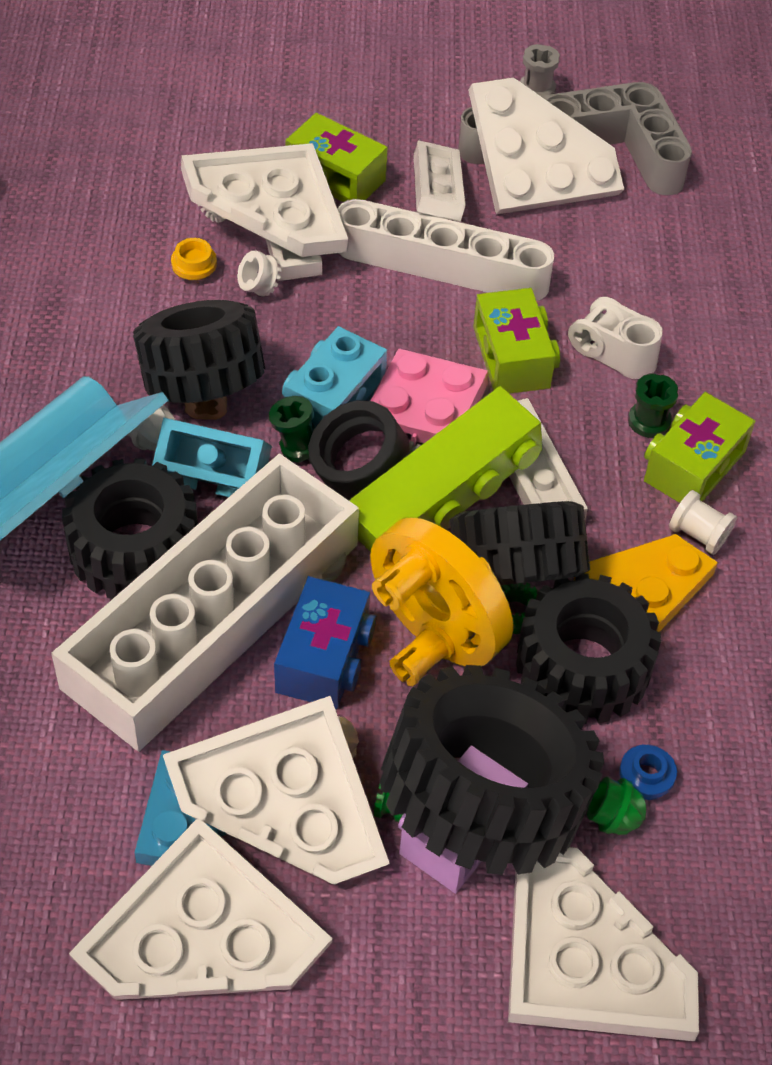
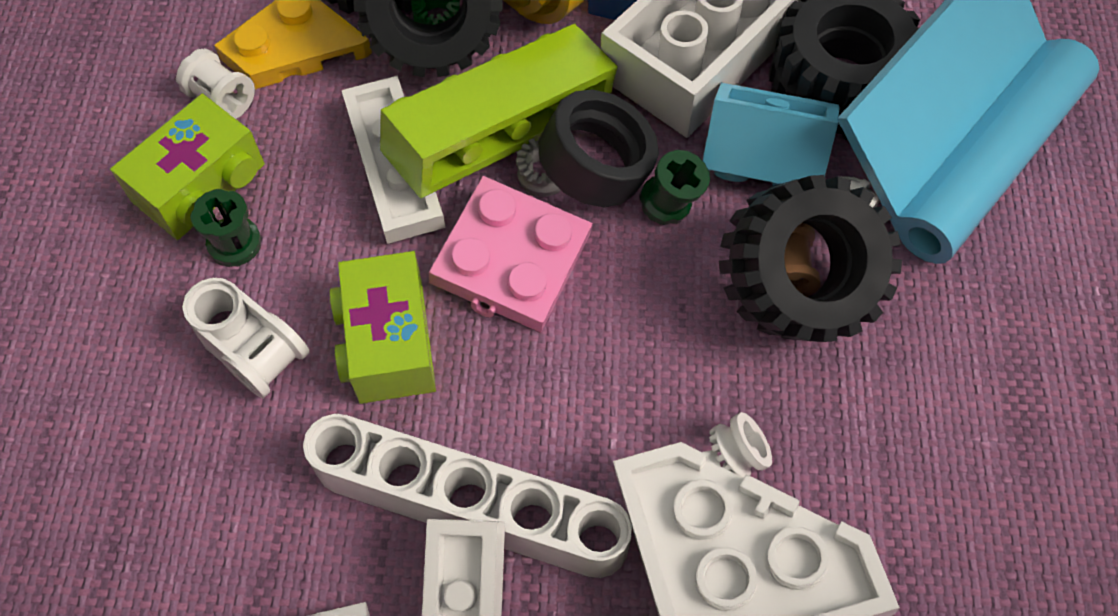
camera: 175 degrees left, 10 degrees up
yellow plate [171,238,217,280] -> none
medium azure brick [282,326,387,428] -> none

